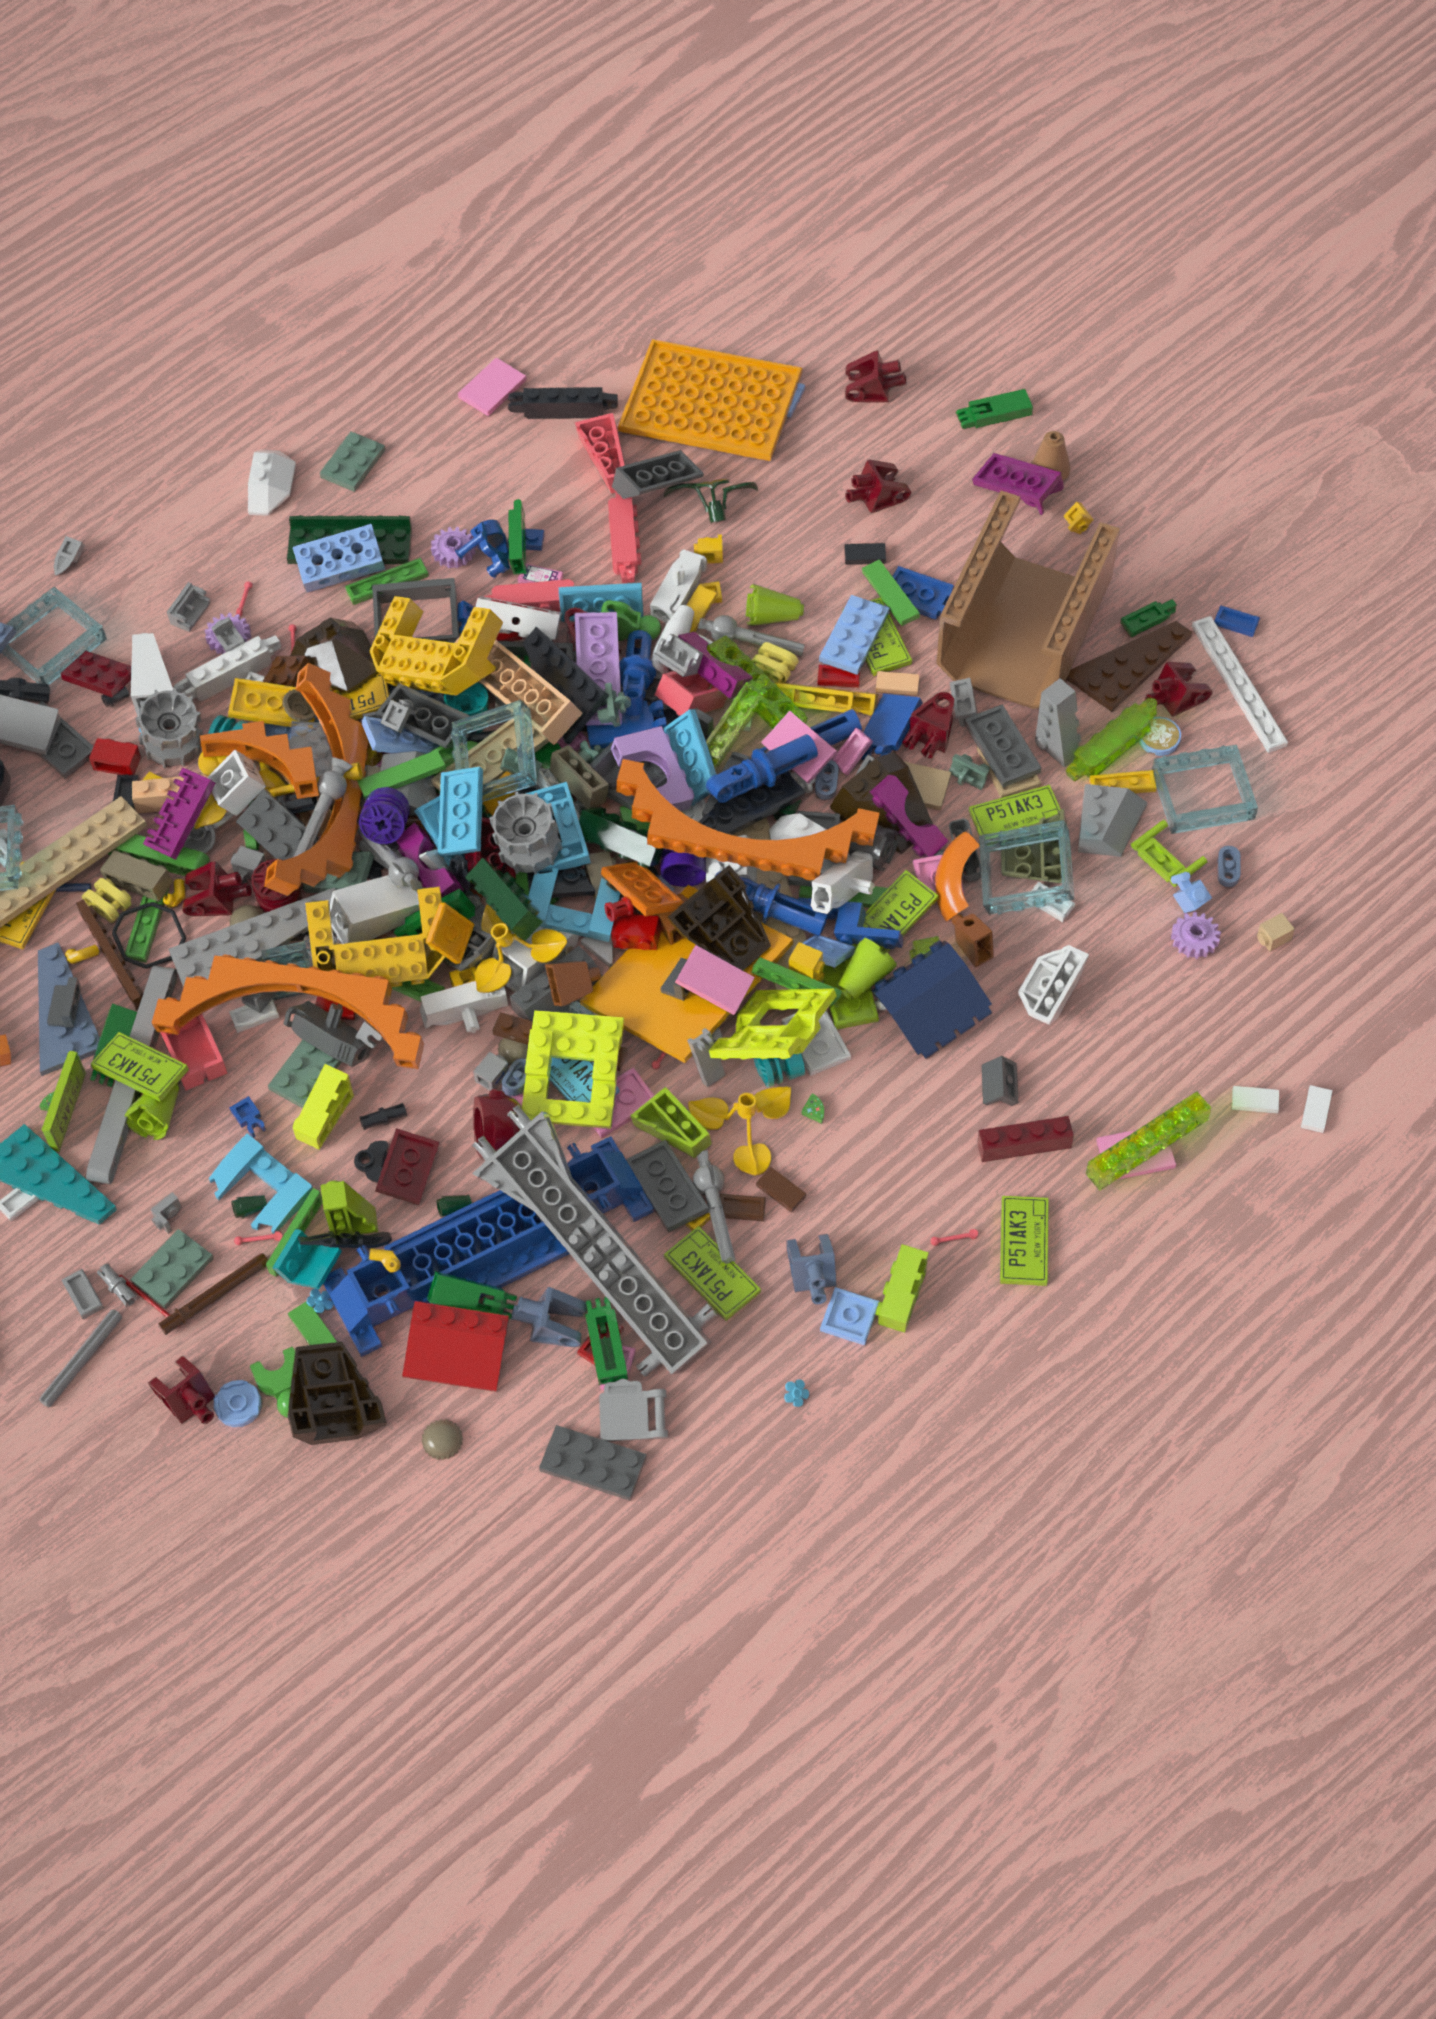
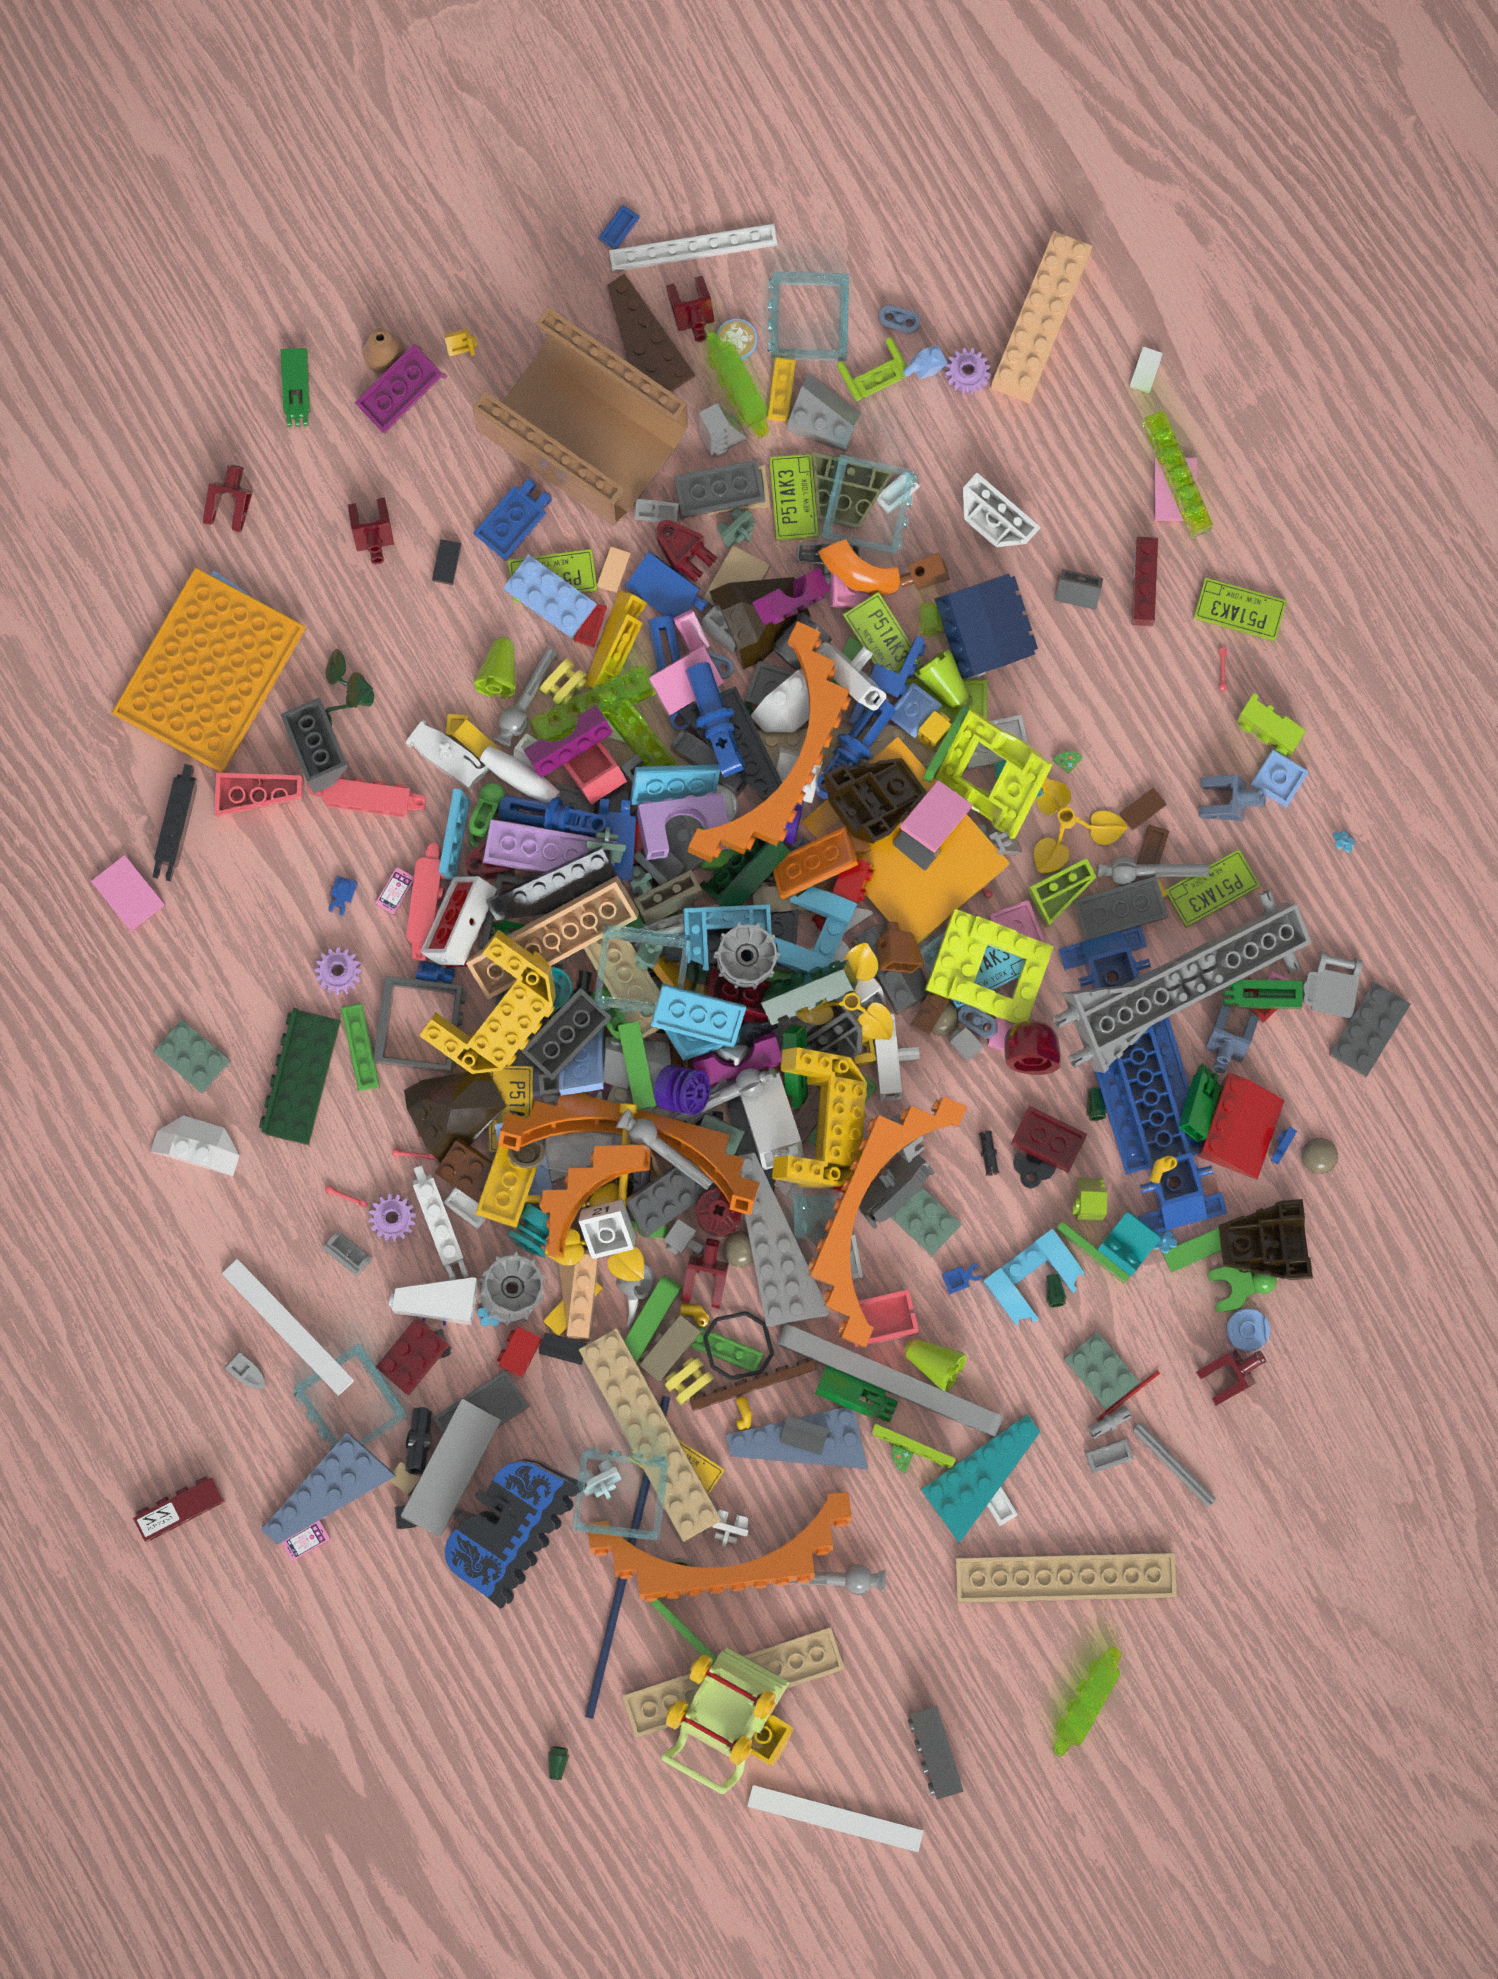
camera: 80 degrees left, 20 degrees up
lime tile [90,1032,189,1102] -> none
magenta hinge [143,768,216,860] -> none
light grey bracket [150,1192,182,1233] -> none
reddish brown axle [158,1253,268,1335] -> none
light grey bracket [212,617,245,652] -> none
coral hinge [234,1231,283,1245] -> none
light blue brick [293,524,386,593] -> none
neon yellow wedge [293,1064,354,1150] -> none
black piece [298,1231,392,1248] -> none
light grey bracket [380,699,416,733] -> none
light orange tile [425,903,475,964] -> none
blue piece [455,519,510,578] -> none
green hinge [508,499,527,575] -> none
red bush [604,896,633,922] -> none
light grey hinge [653,634,703,677] -> none
yellow brick [694,534,723,564] -> none
bright green tile [862,559,920,626] -> none
green hinge [1120,599,1177,637] -> none
tan brick [1257,913,1295,951] -> none
white tile [1301,1085,1333,1133] -> none
none -> white tile [222,1259,354,1396]
none -> light nougat brick [991,231,1093,404]
none -> blue plate [1270,1127,1297,1165]

